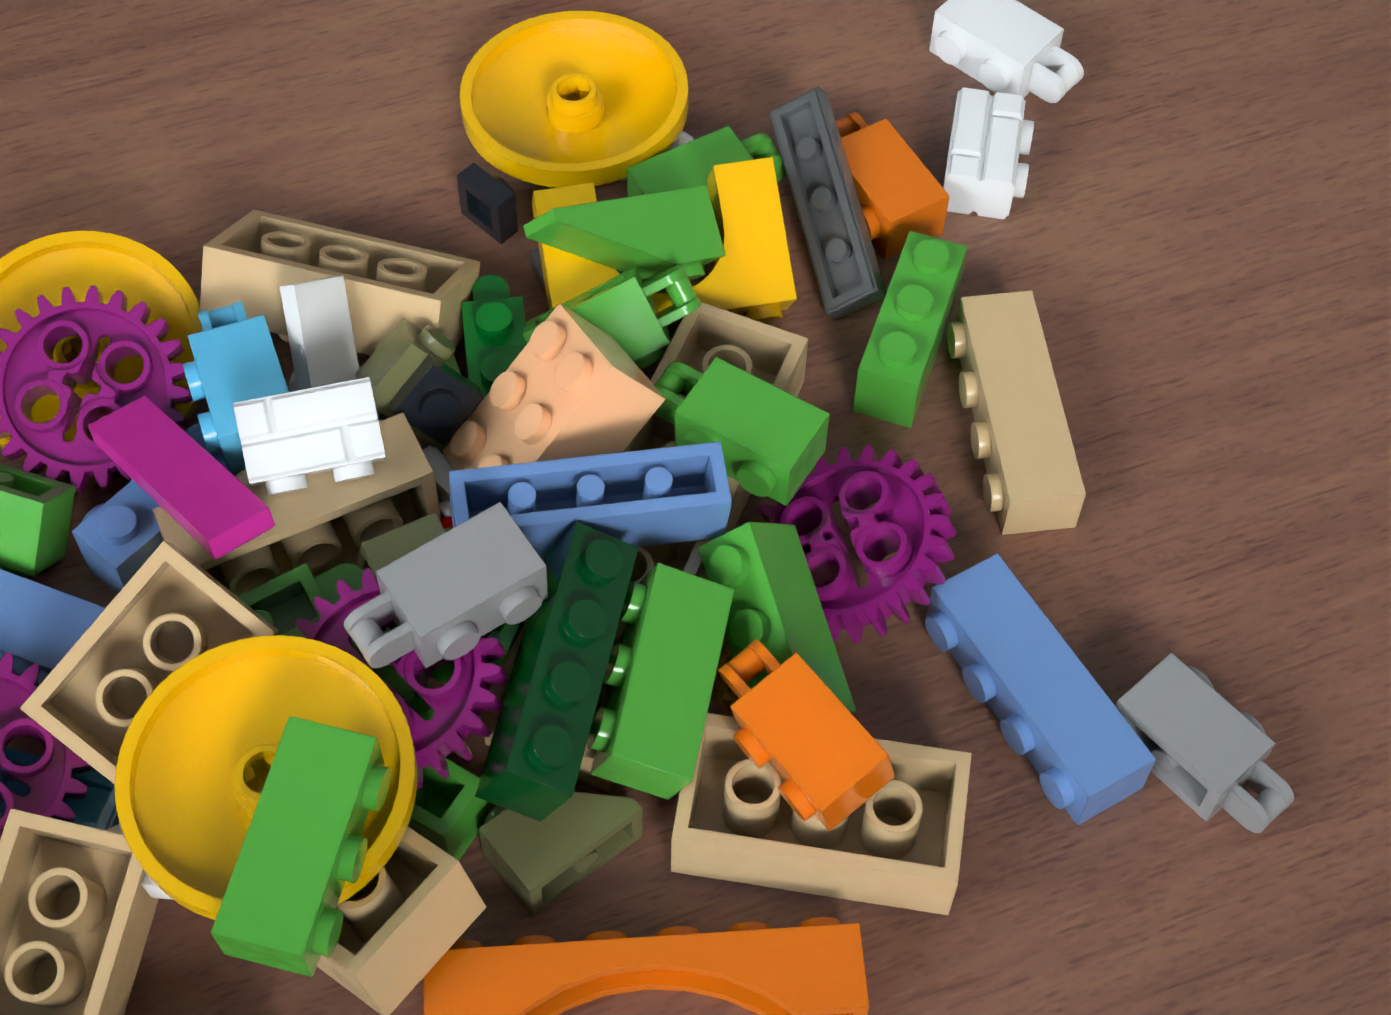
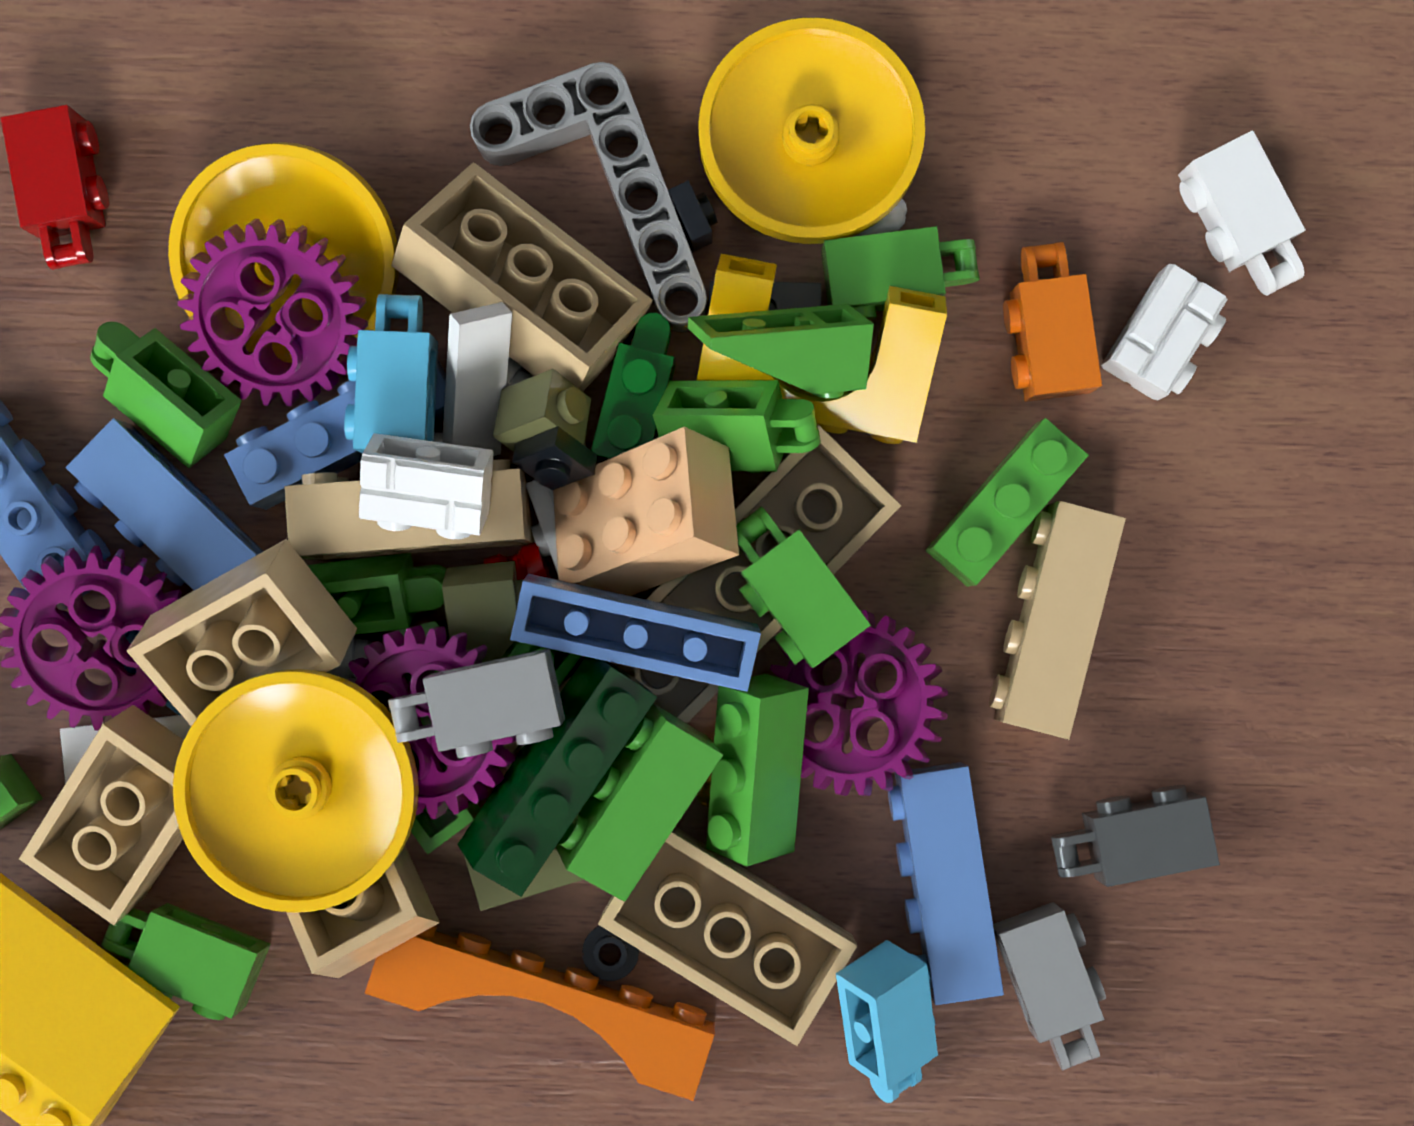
camera: 25 degrees right, 30 degrees up
dark pink tile [88,396,275,559] -> none
bright green brick [211,716,391,977] -> none
orange brick [718,639,895,832] -> none
dark grey tile [769,86,887,320] -> none
none -> light grey beam [470,62,707,333]
none -> black plate [582,925,639,981]
none -> medium azure brick [836,940,938,1103]
none -> dark grey brick [1051,785,1220,887]

